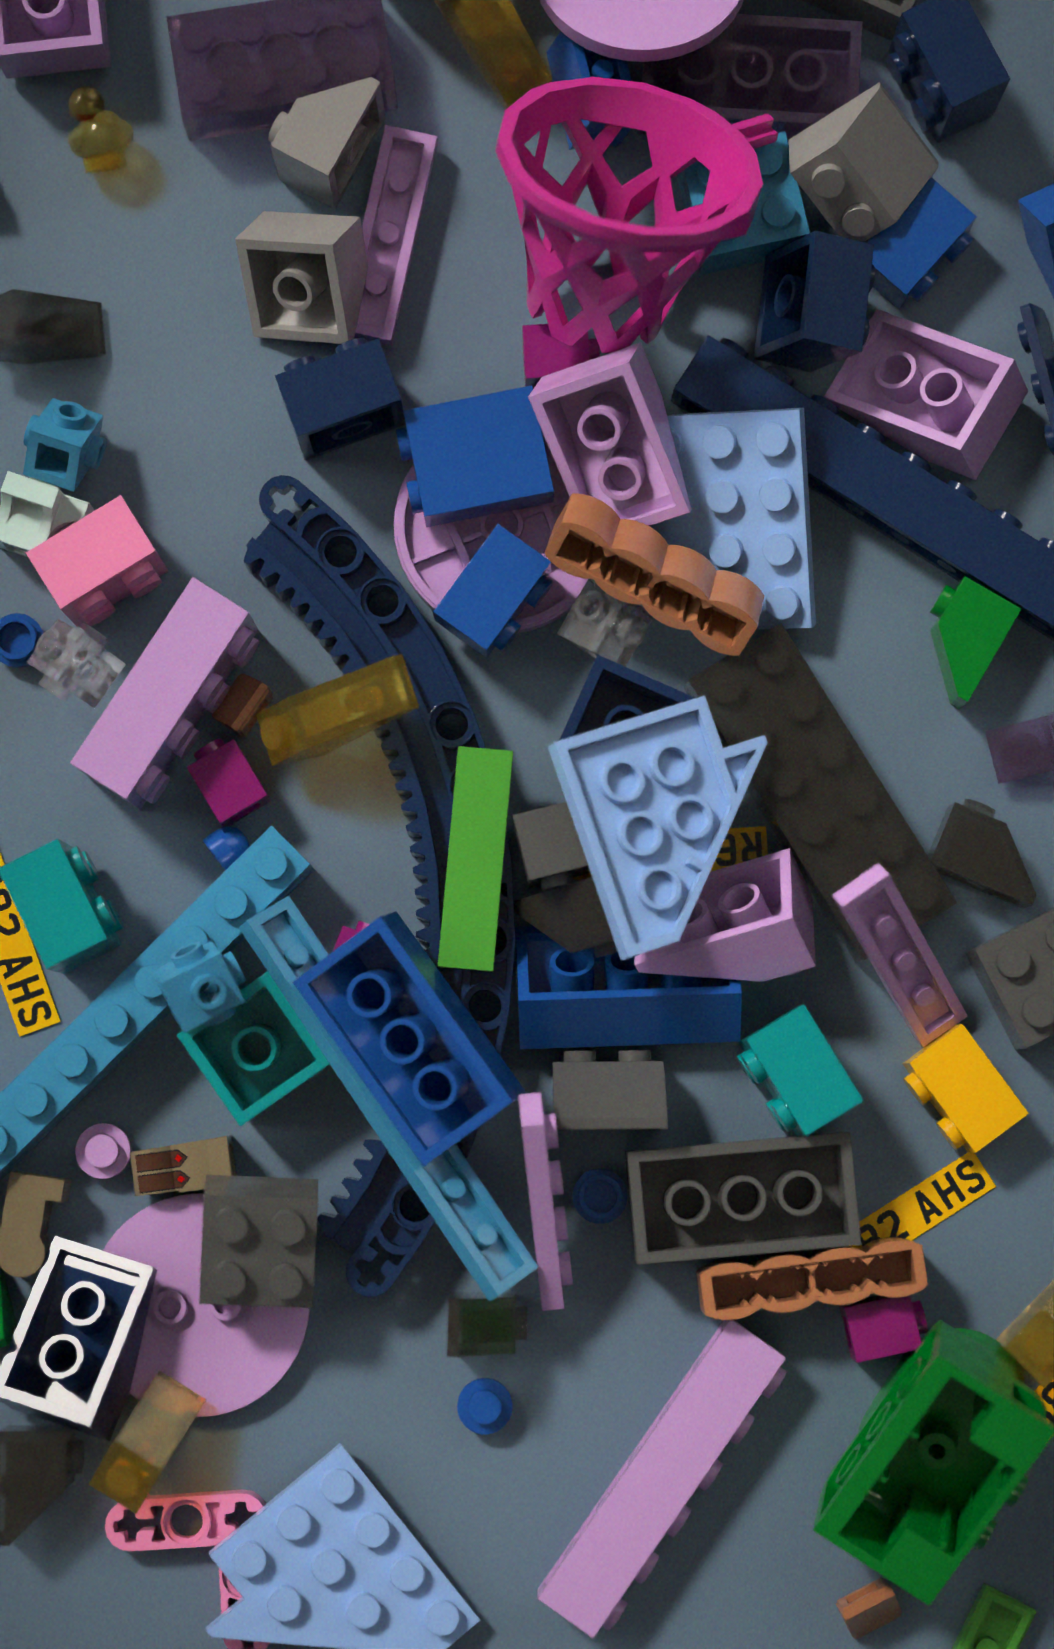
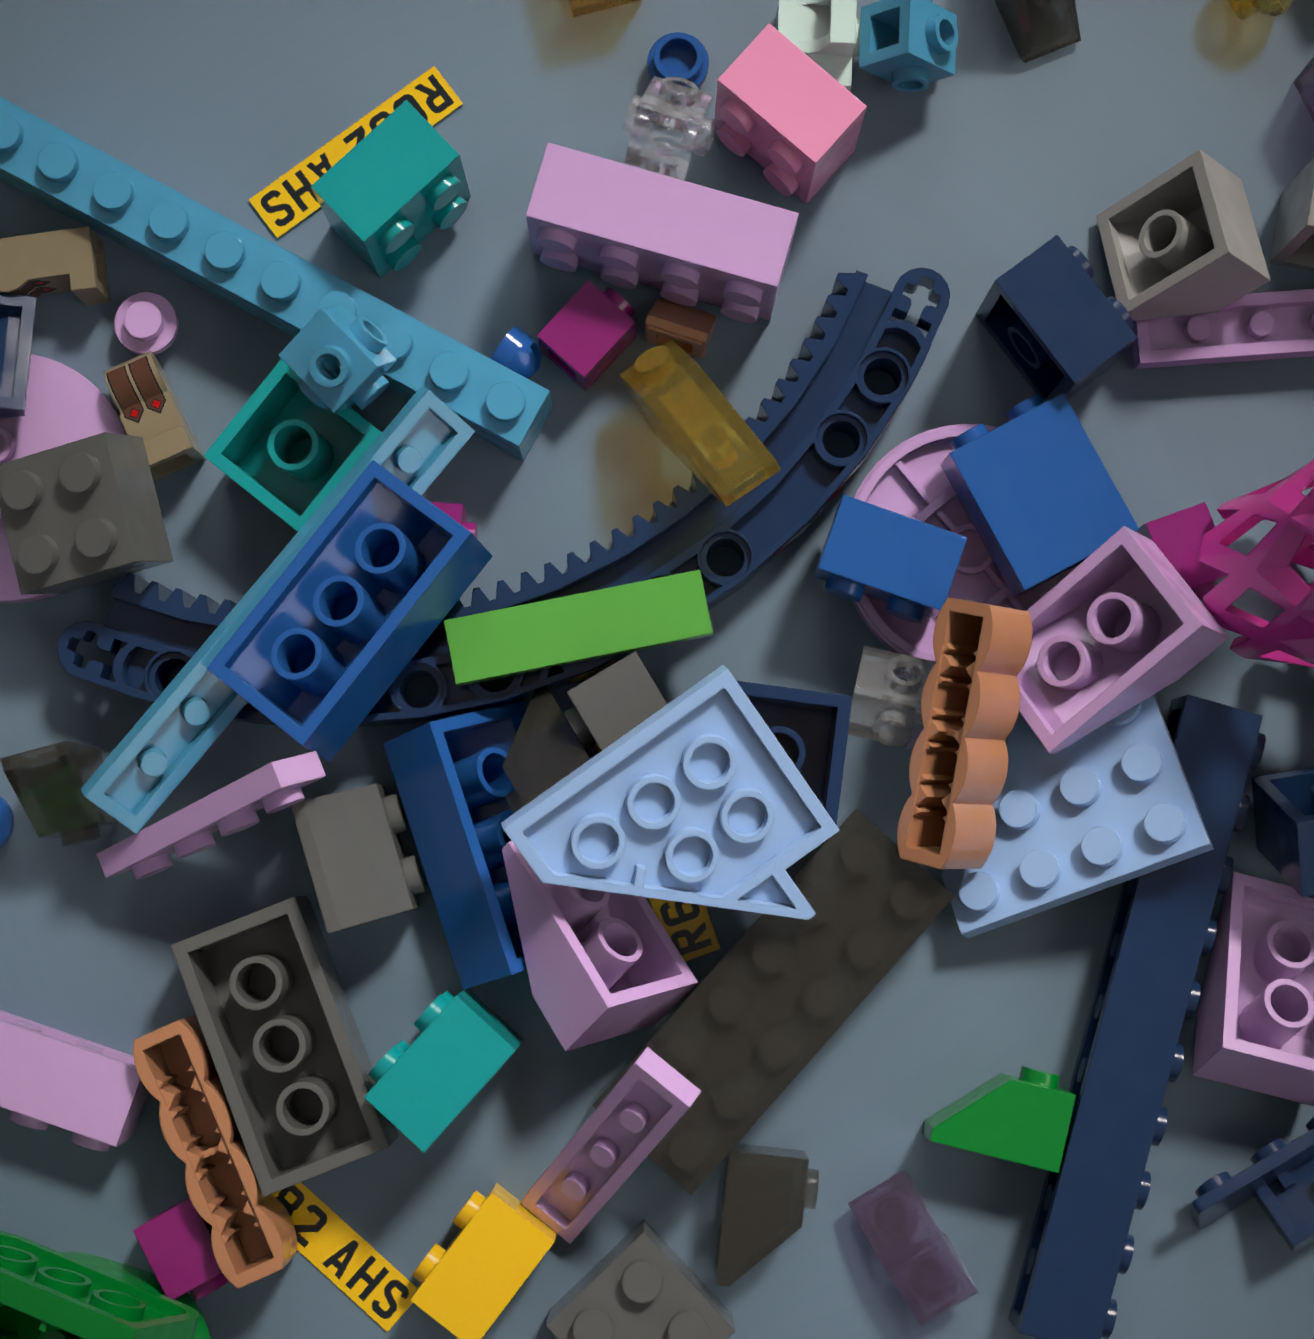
camera: 75 degrees right, 0 degrees up
blue plate [572,1168,628,1224] -> none

